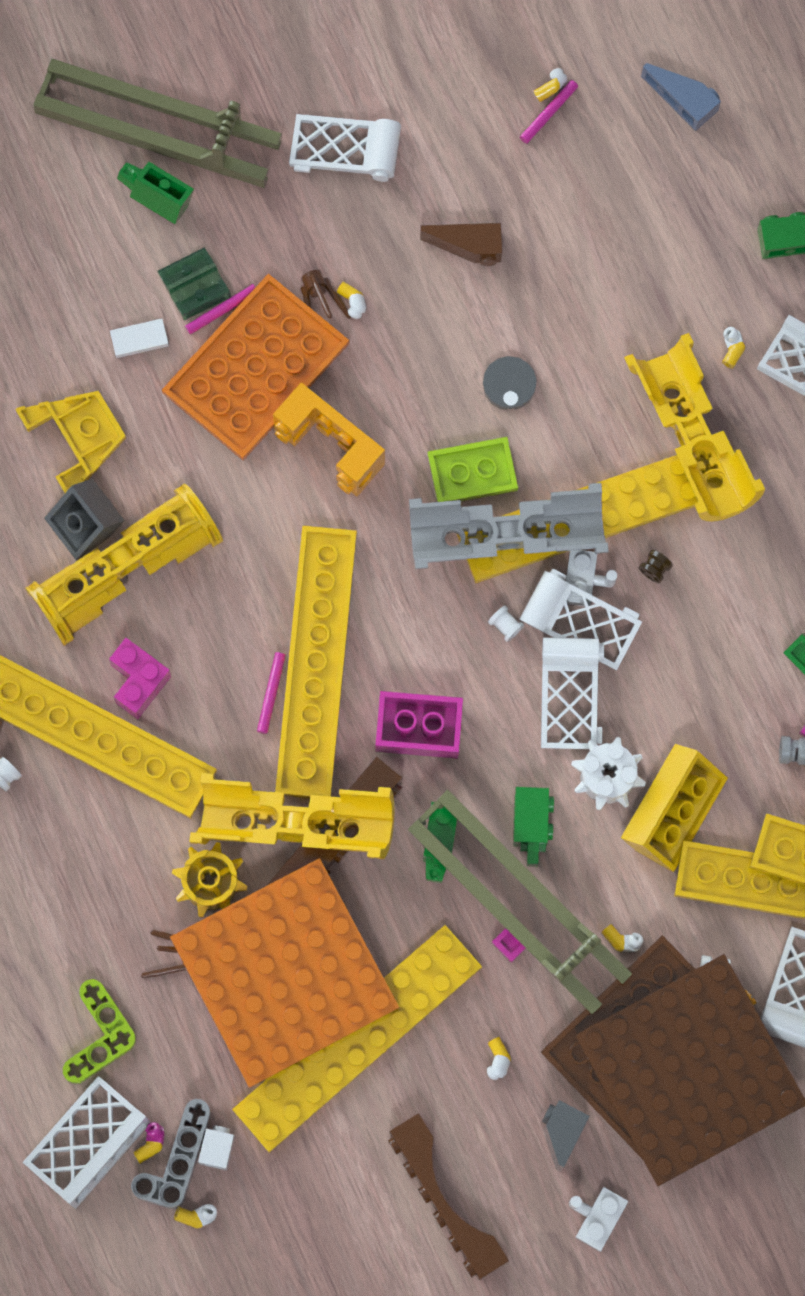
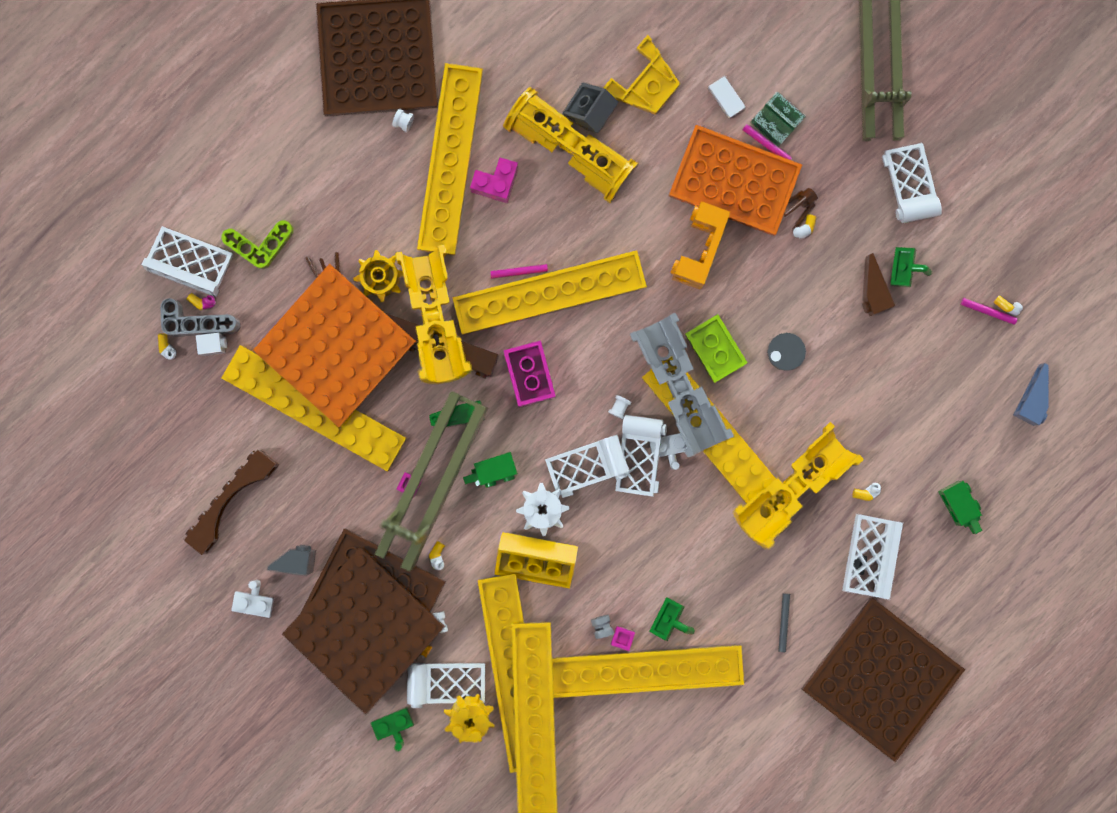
camera: 75 degrees right, 10 degrees up
green hinge [117,162,194,224] -> none
arm [487,1036,511,1080] -> none
dark brown wheel [638,550,673,584] -> none
none -> green plate [890,247,932,287]

